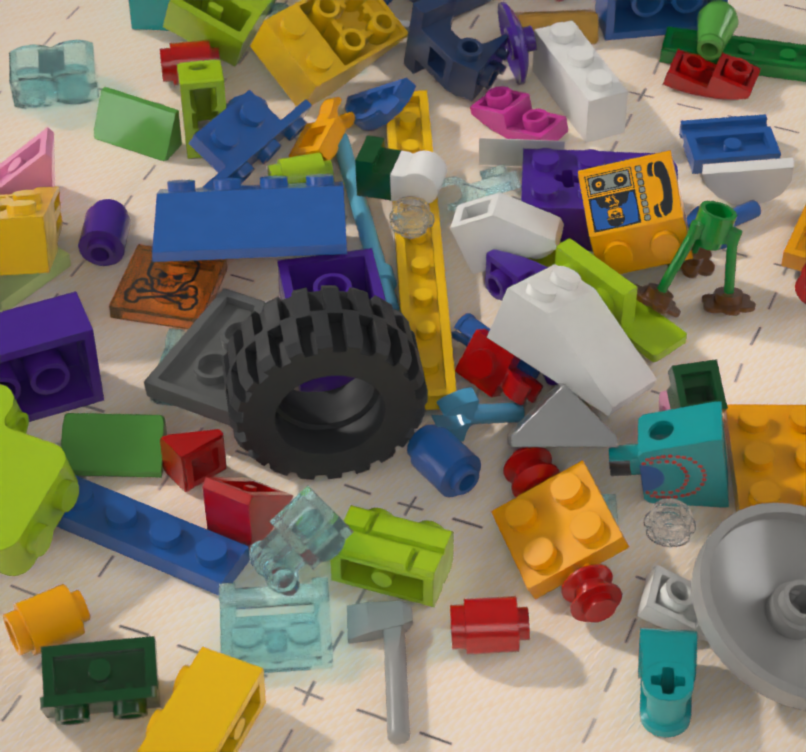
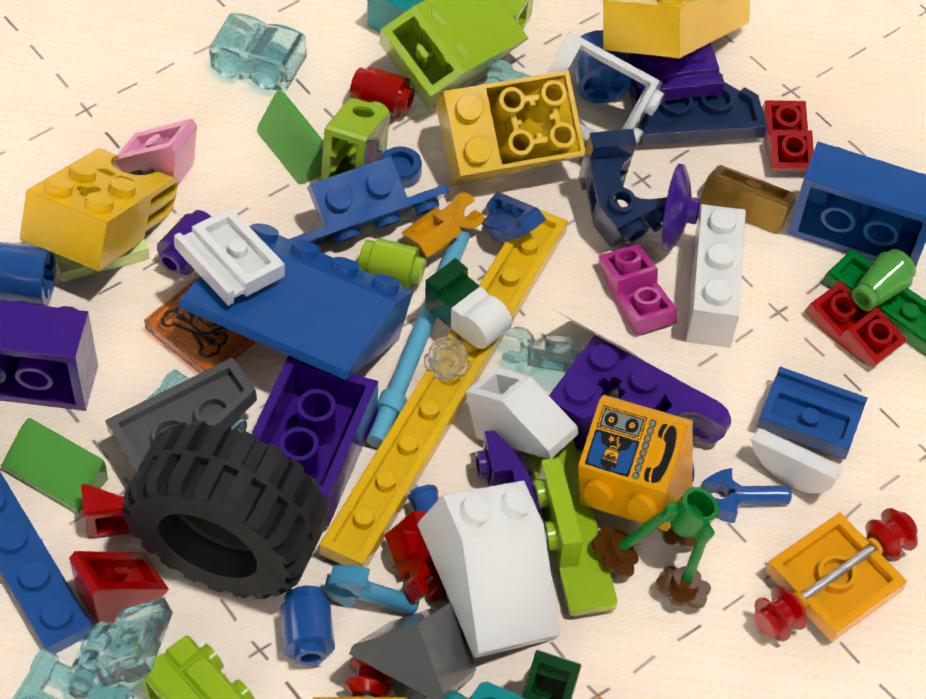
camera: 25 degrees right, 10 degrees up
none -> white plate [174,207,285,306]

